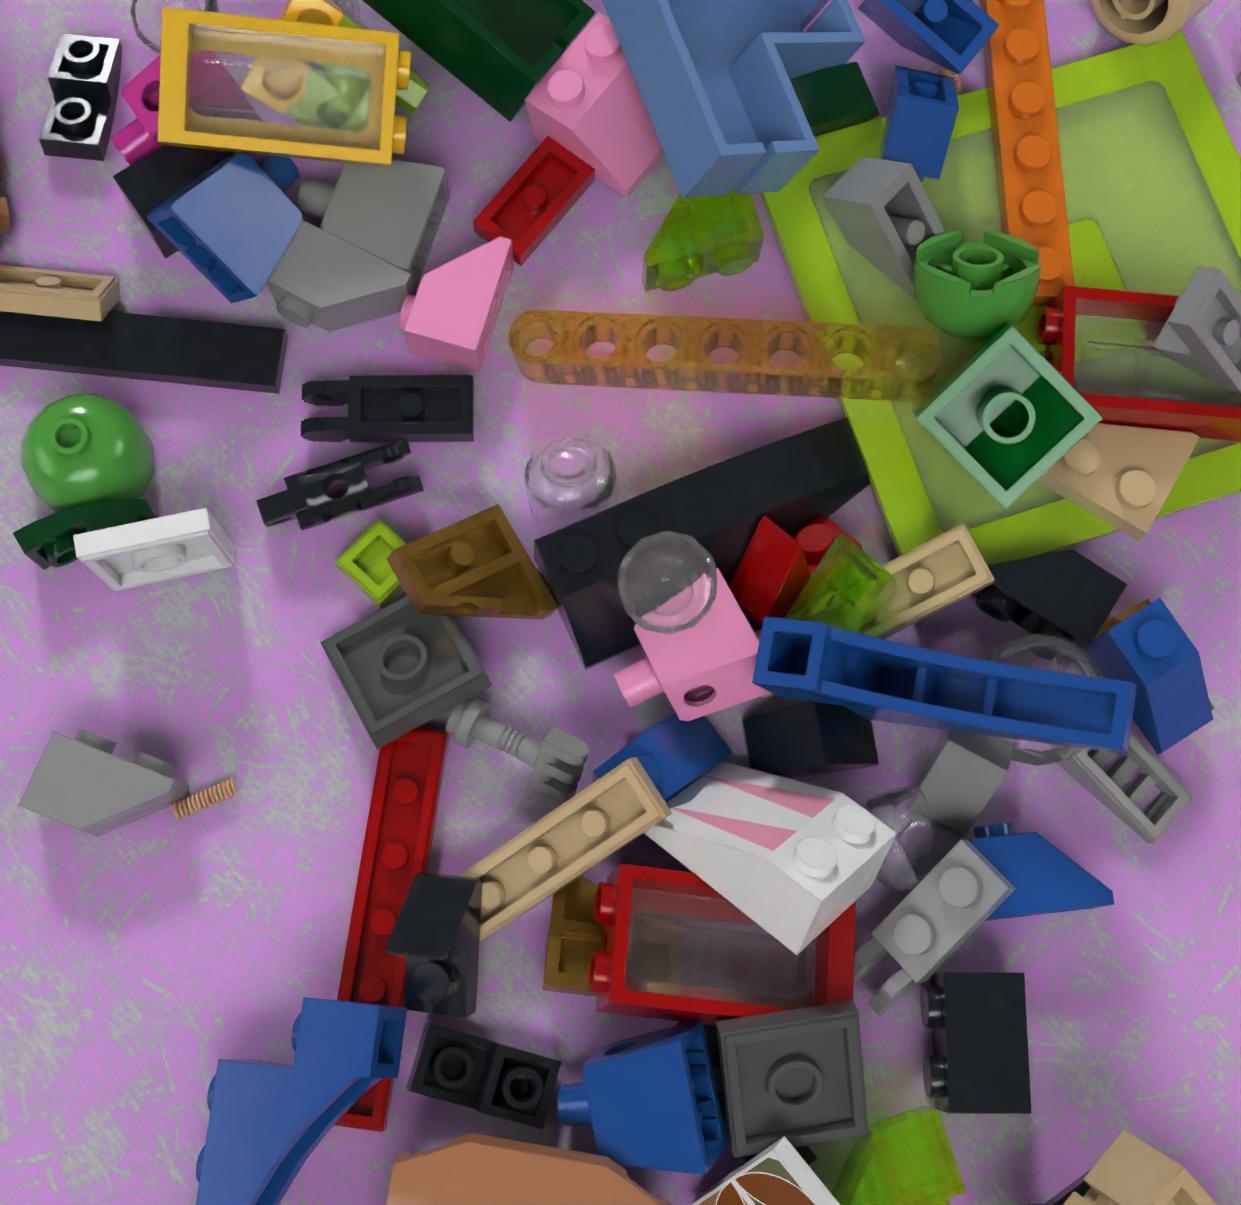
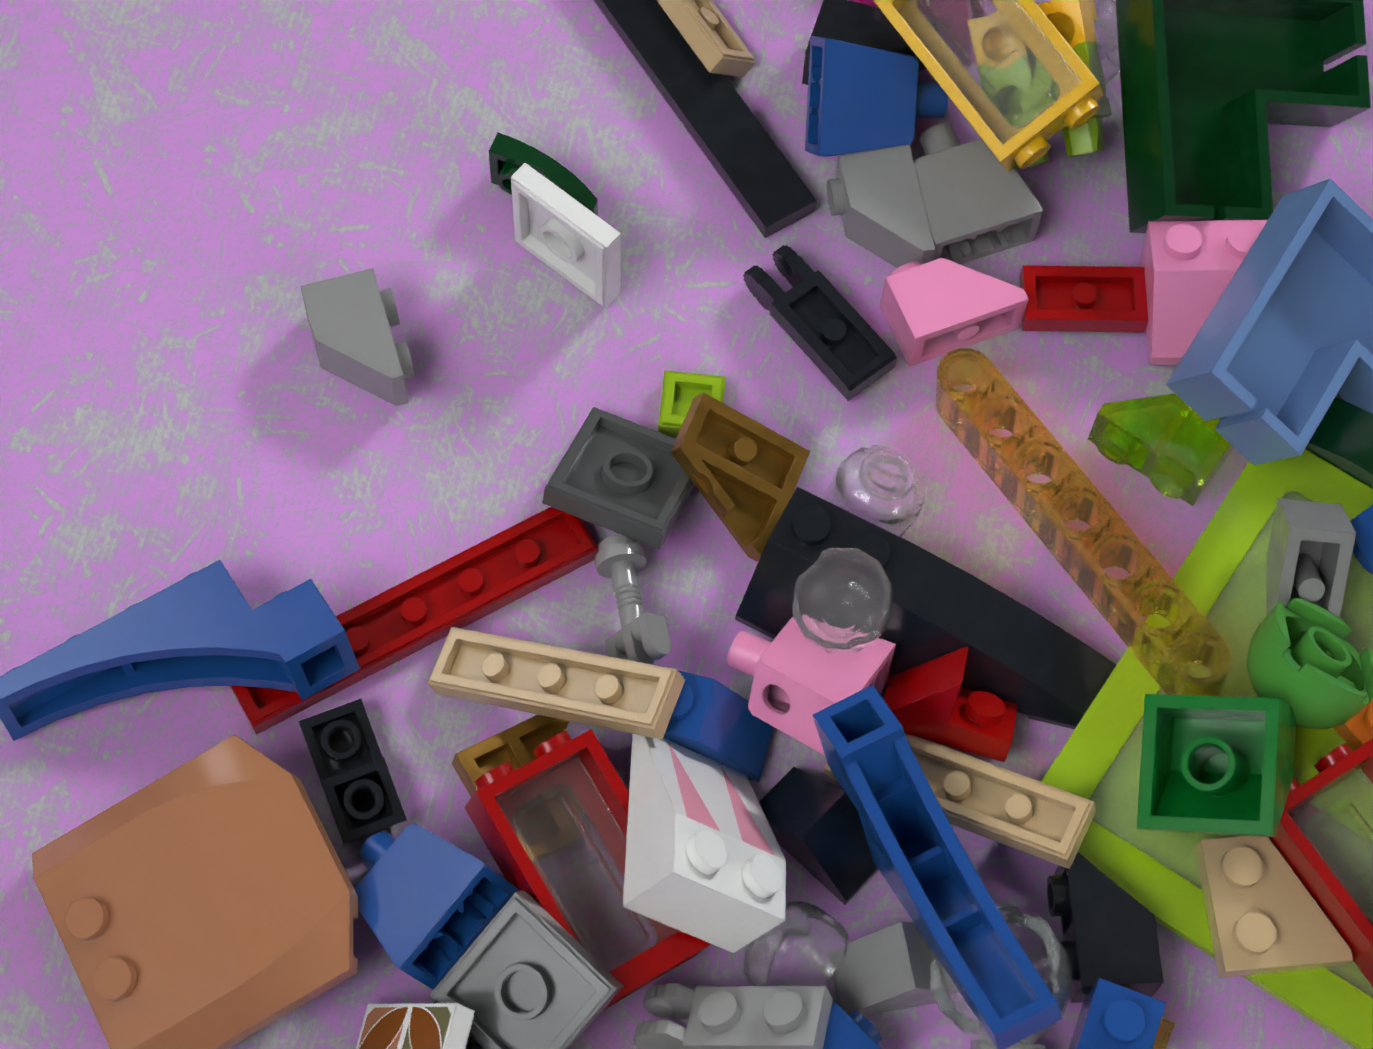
camera: 55 degrees right, 10 degrees down
bright green cylinder [21,394,154,513] -> none
light nougat leg [169,779,237,821] -> none
black hinge [257,438,424,530] -> none
black slope [386,872,483,1018] -> none
clear neon green slope [785,533,899,633] -> none

